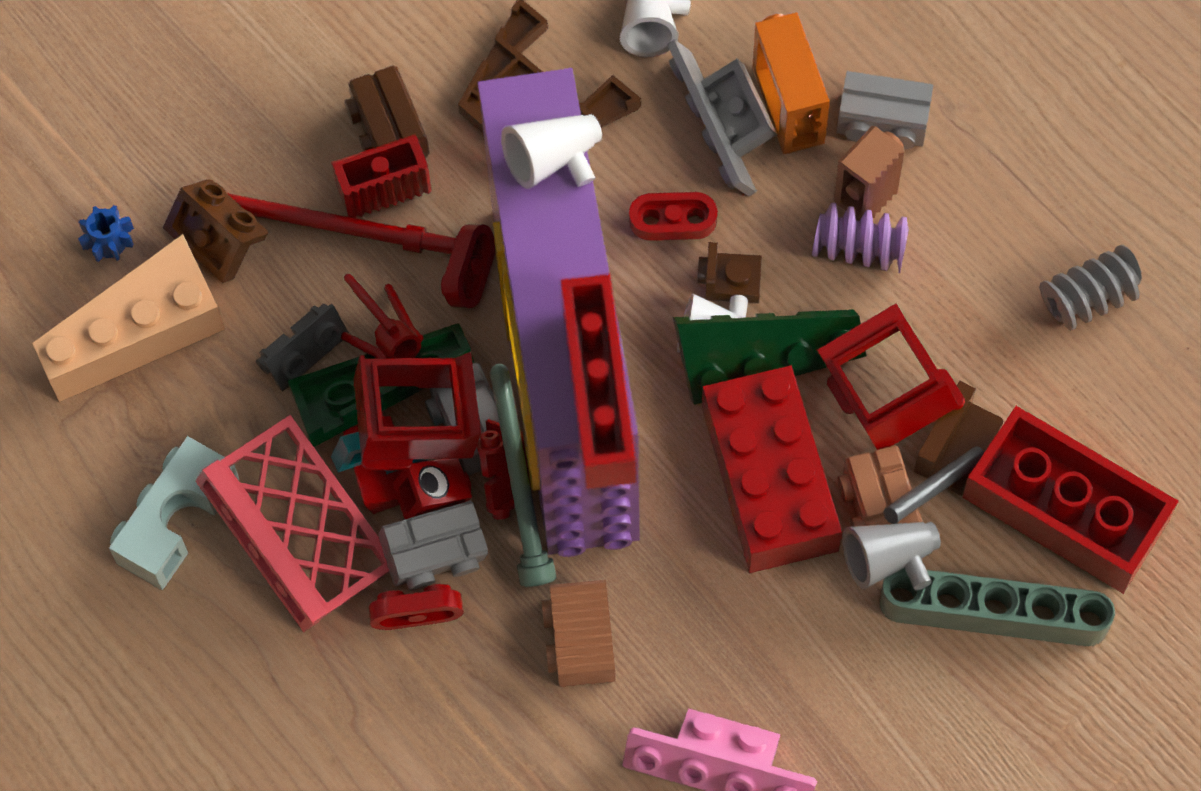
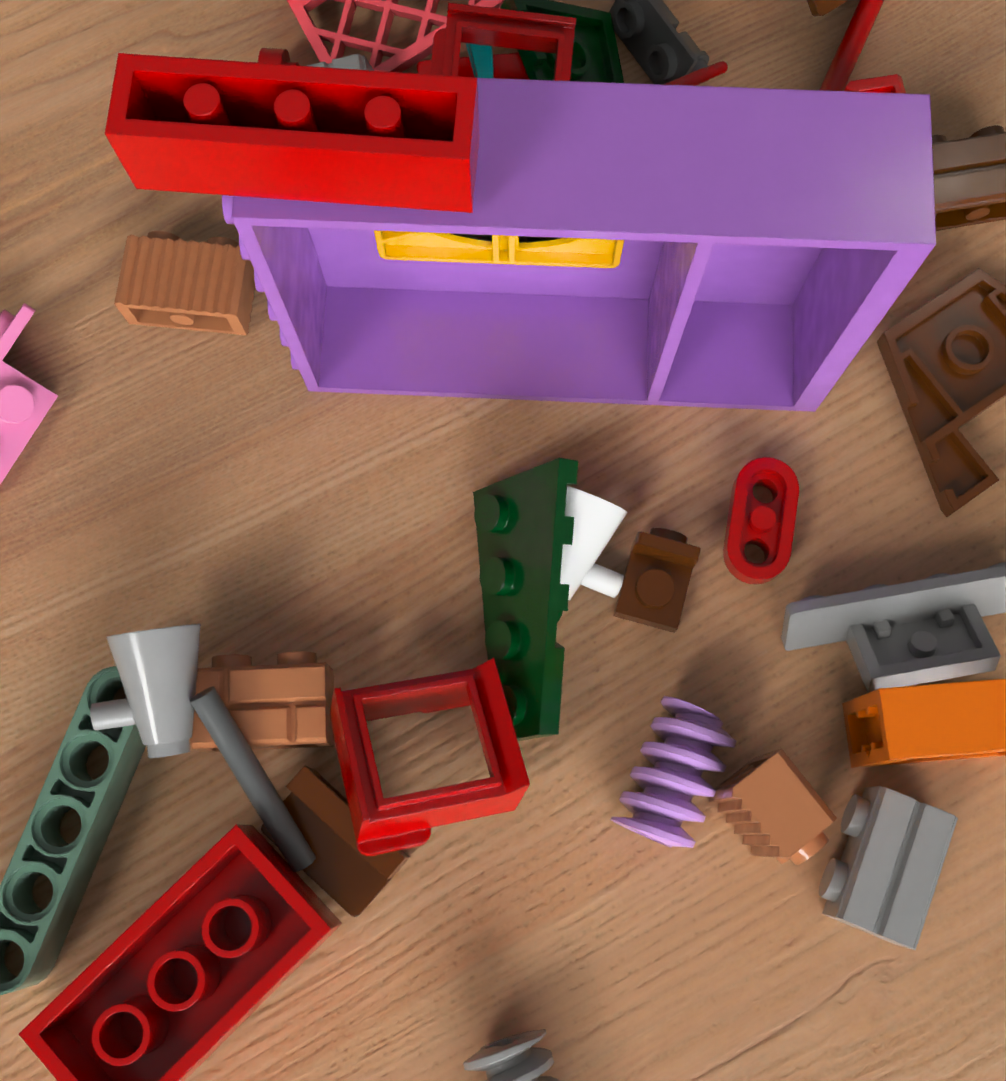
camera: 100 degrees right, 10 degrees up
white piece [501,114,602,189] -> none
red brick [702,365,842,574] -> none

